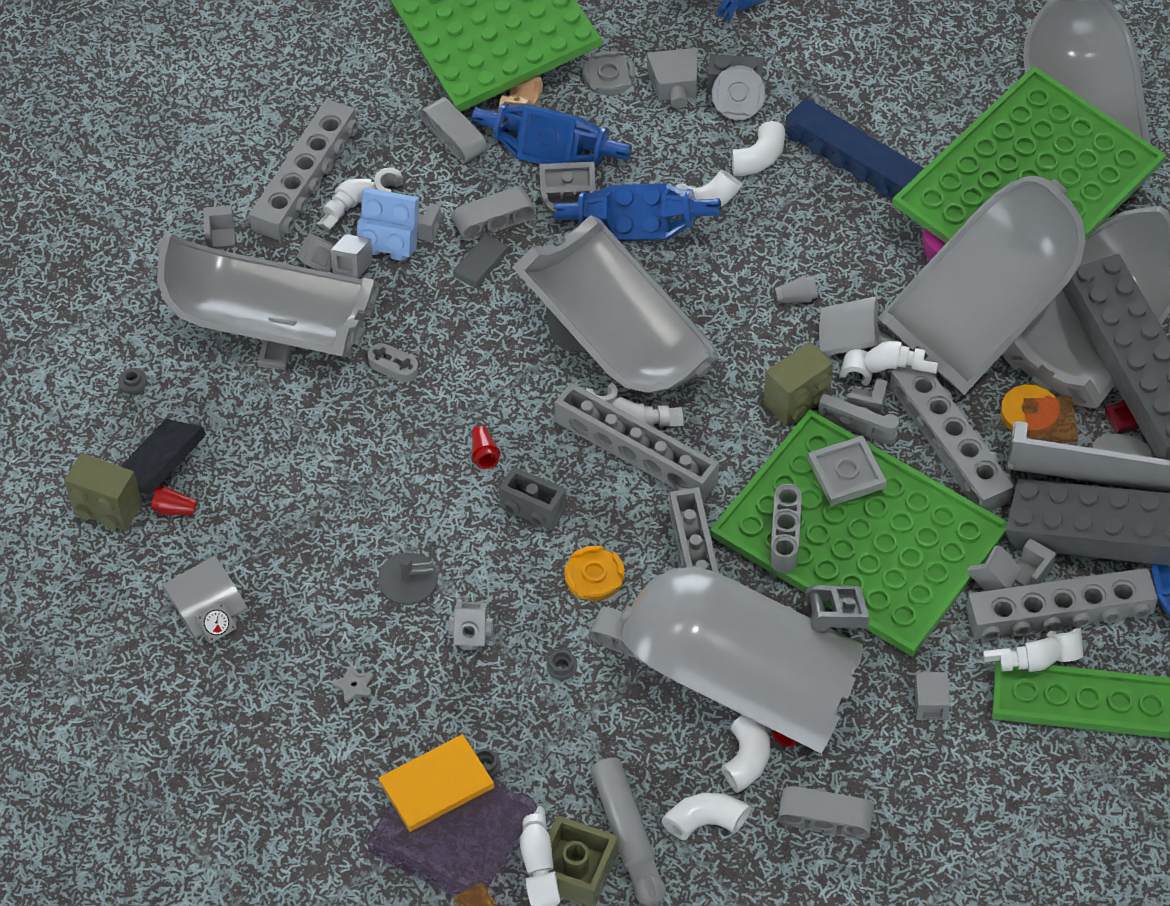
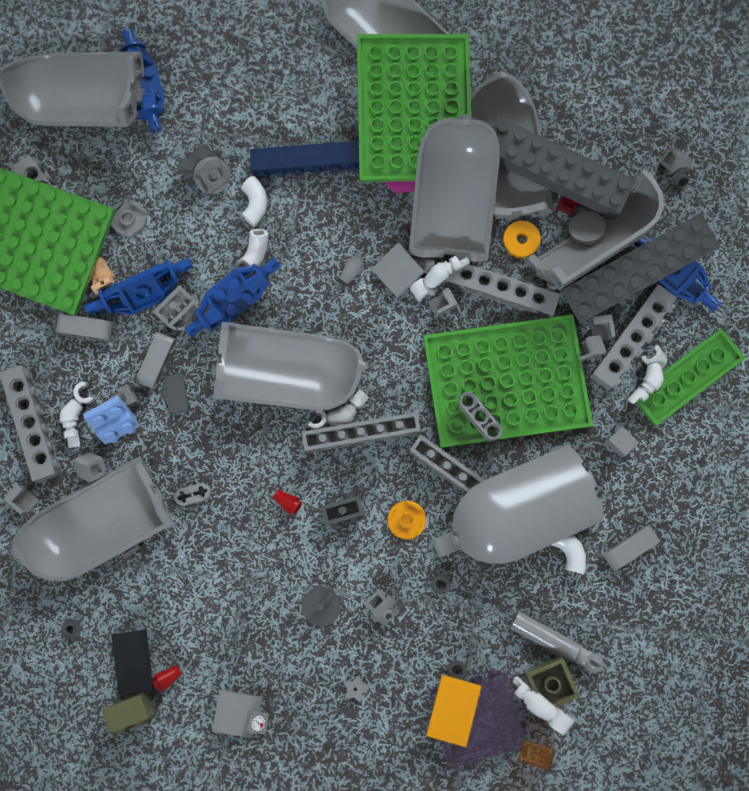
camera: 45 degrees left, 25 degrees up
light grey panel [331,234,372,279] -> none
light grey torso [647,48,698,109] -> none
white cylinder [662,793,751,840] -> none
olive brick [763,342,833,426] -> none
dark grey plate [805,585,869,632] -> none
light grey plate [807,435,887,506] -> none
light grey plate [818,394,899,444] -> none
clear orange piece [1023,395,1078,443] -> none

